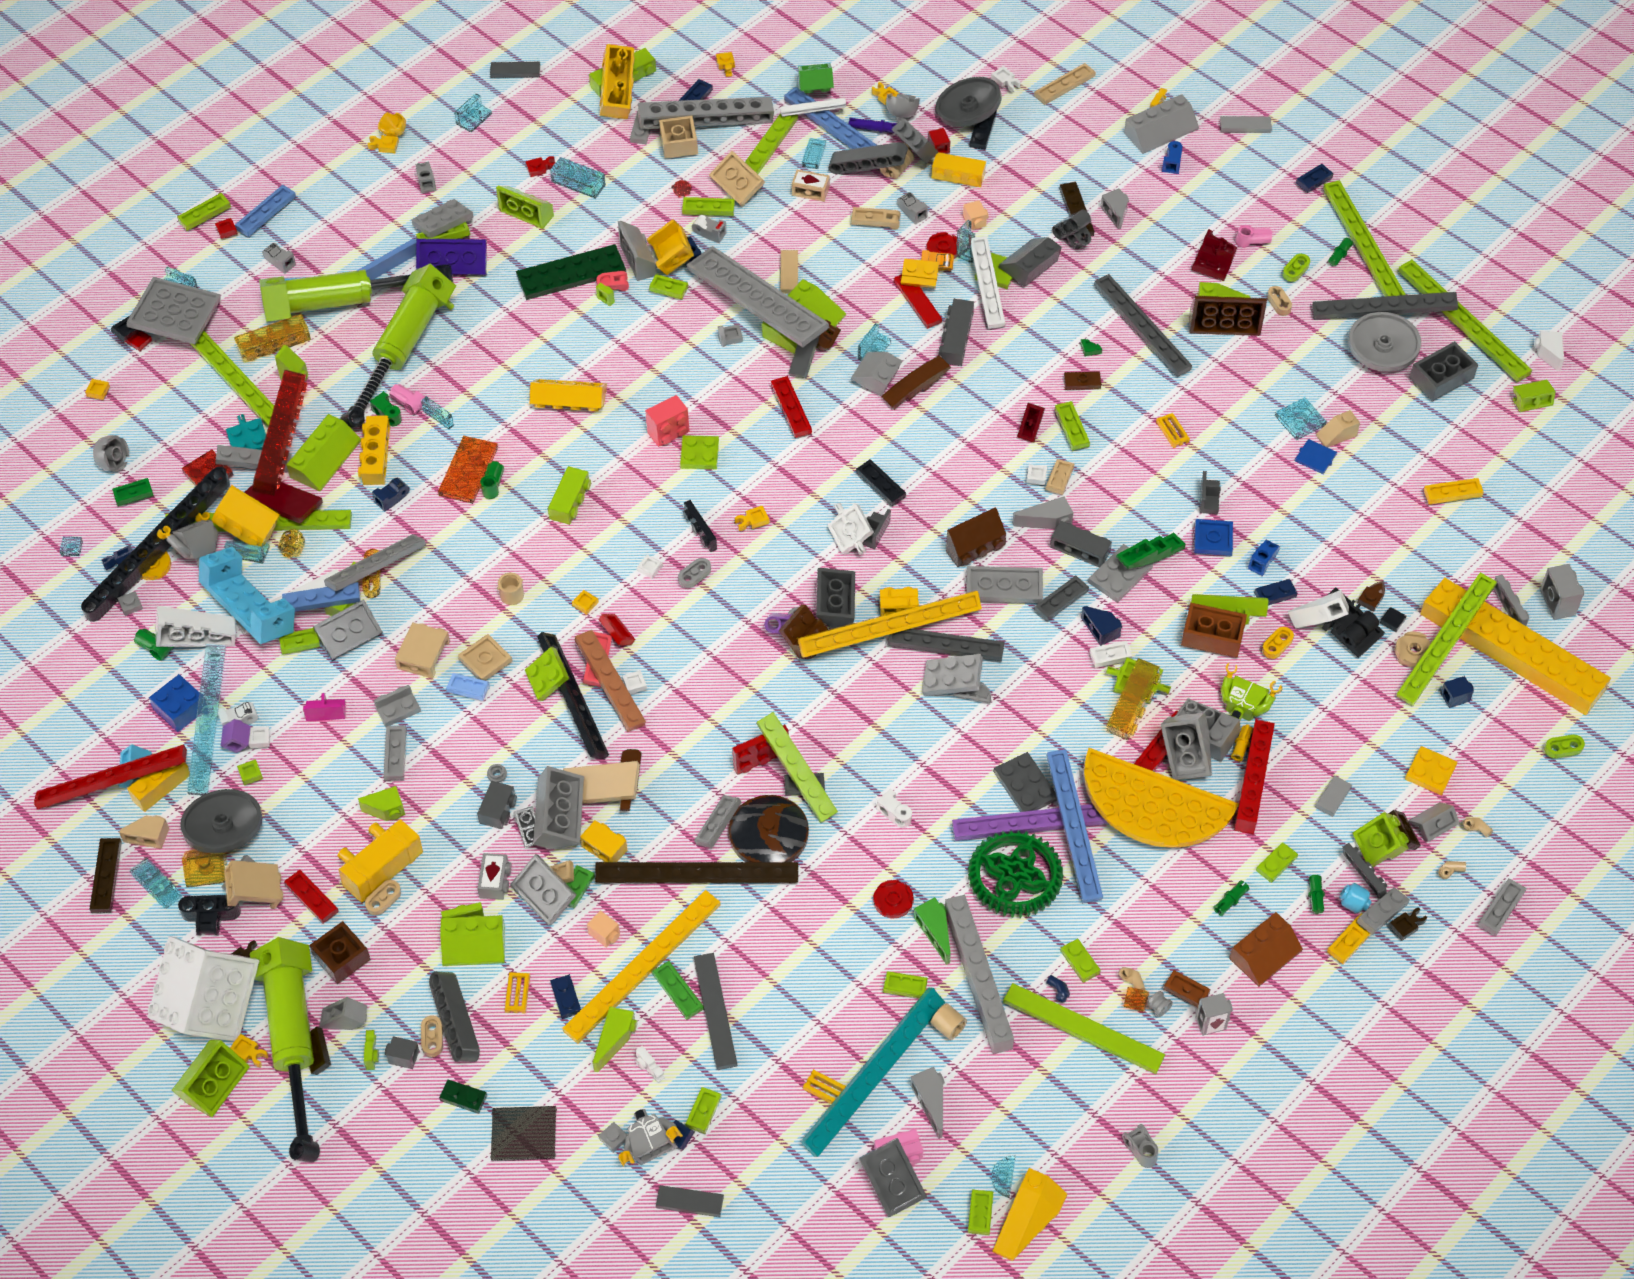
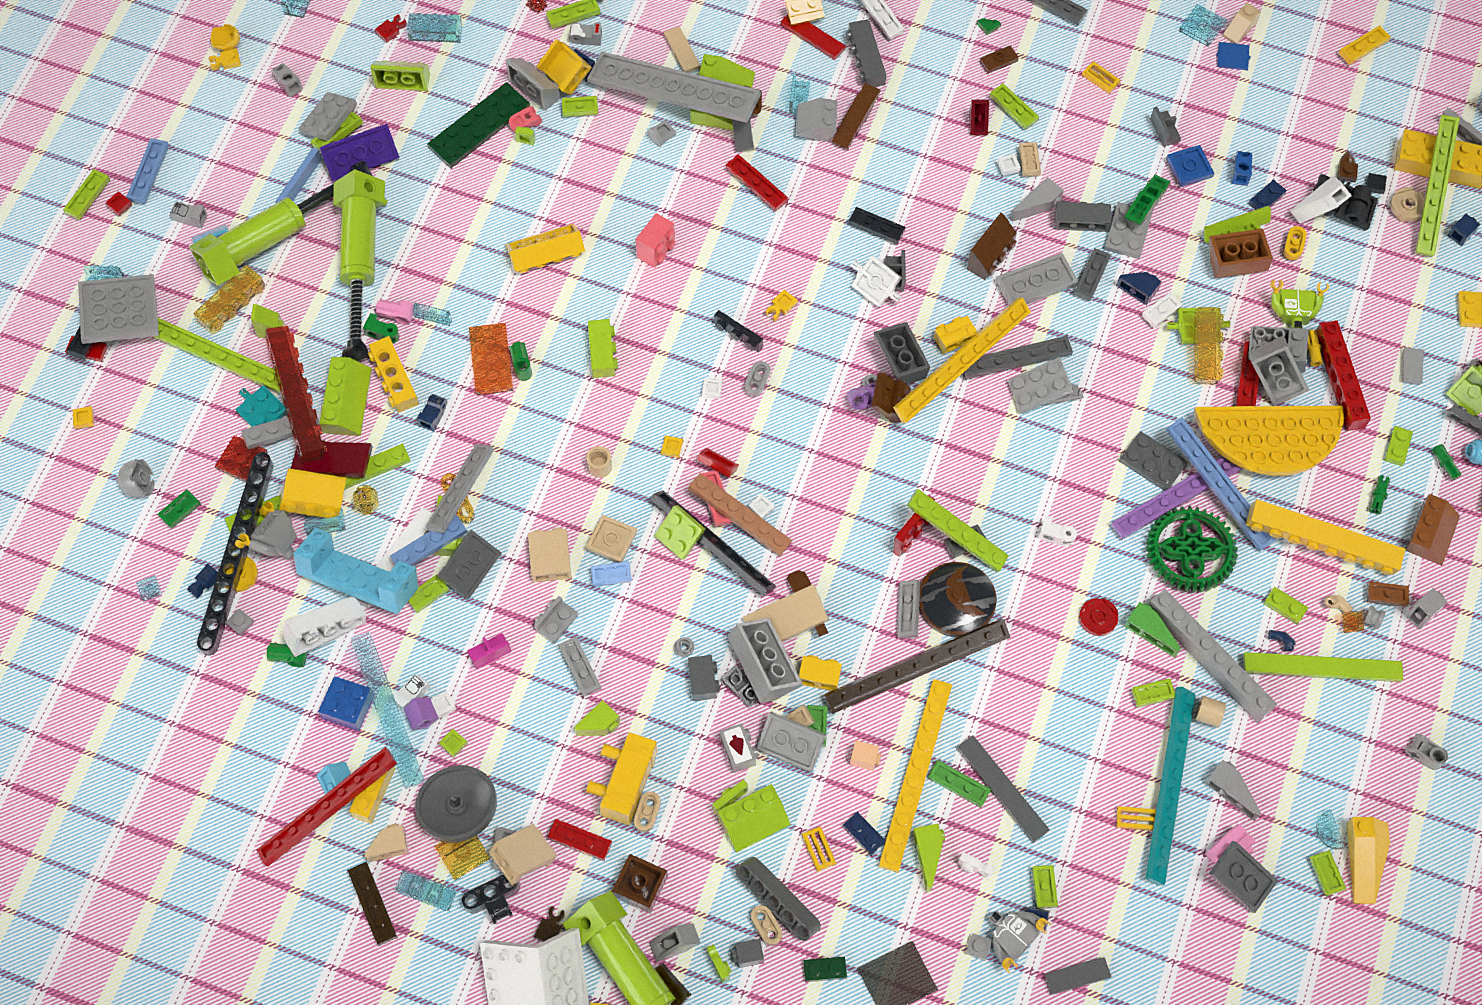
camera: 25 degrees left, 10 degrees up
lime plate [680,435,719,470] -> none
none -> yellow brick [1246,499,1406,575]

